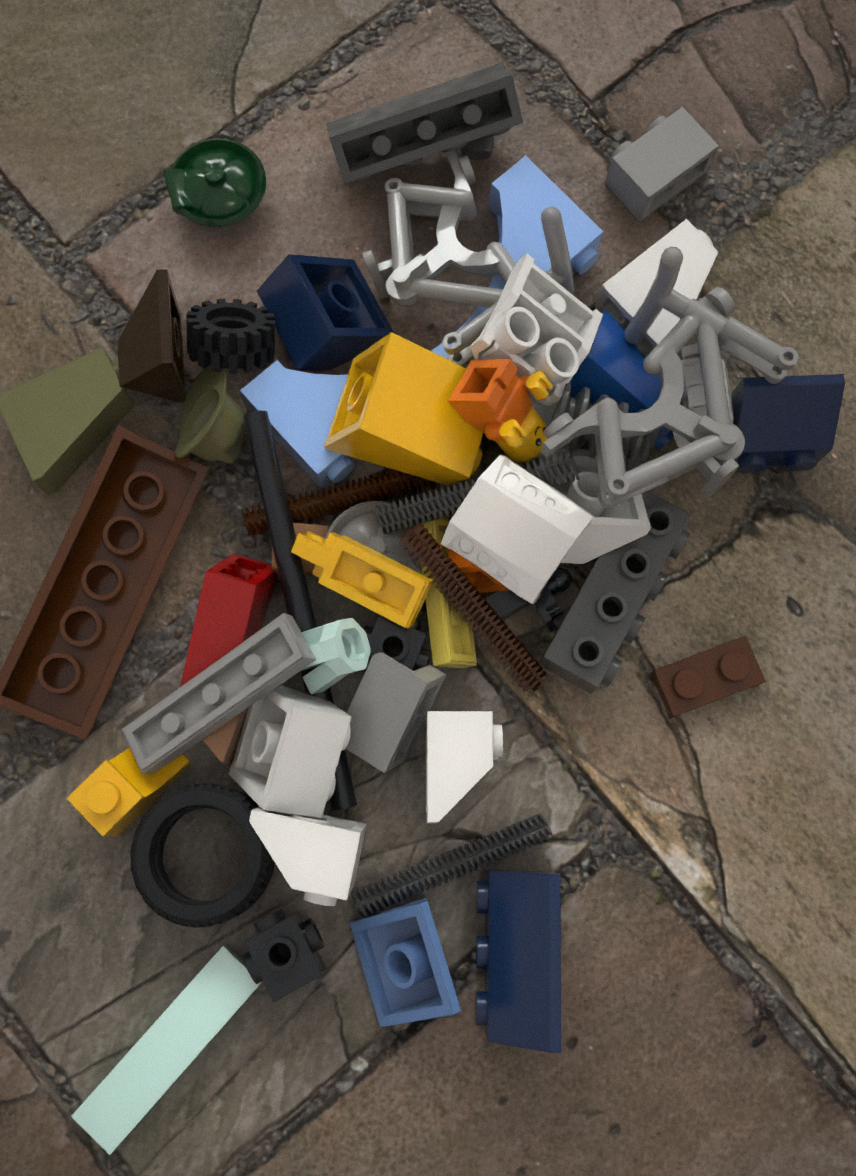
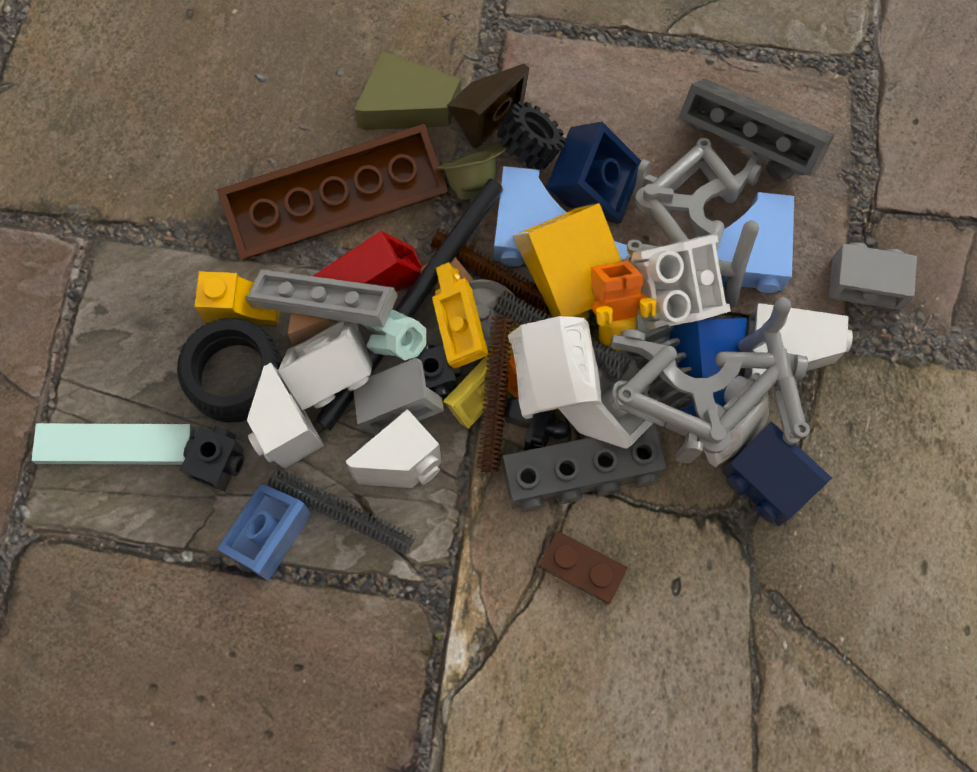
camera: 50 degrees right, 5 degrees down
dark green piece [163,138,266,227] -> none
dark blue slope [475,870,561,1053] -> none

